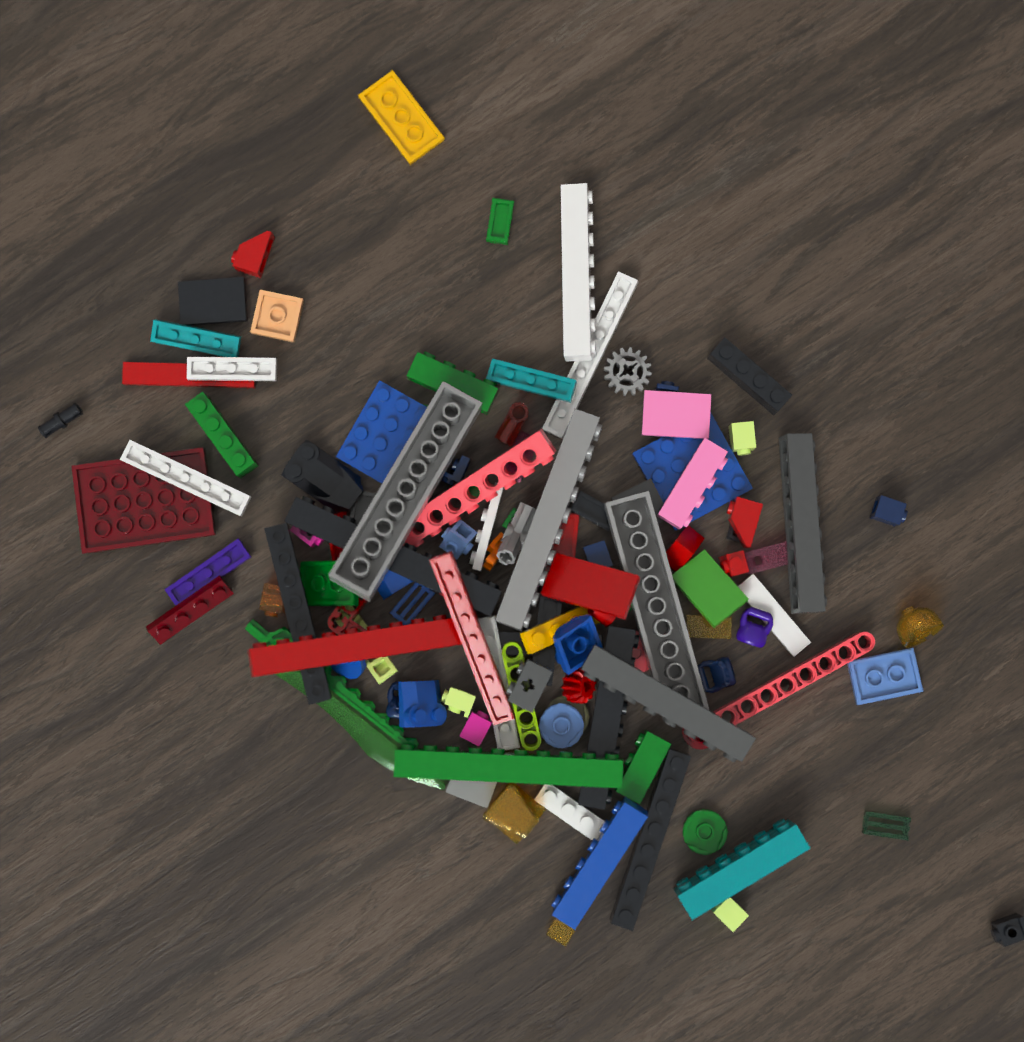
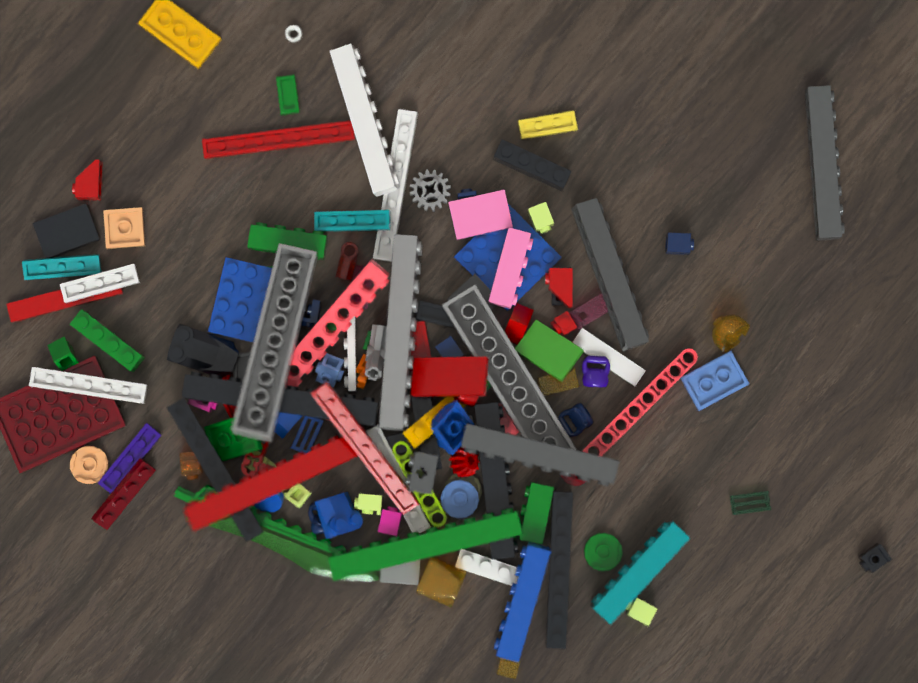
camera: 20 degrees left, 0 degrees up
none -> green brick [47,336,79,371]
none -> light nougat tile [70,446,109,484]
none -> red tile [202,120,355,159]
none -> white axle [285,25,302,43]
none -> light yellow tile [518,111,578,140]

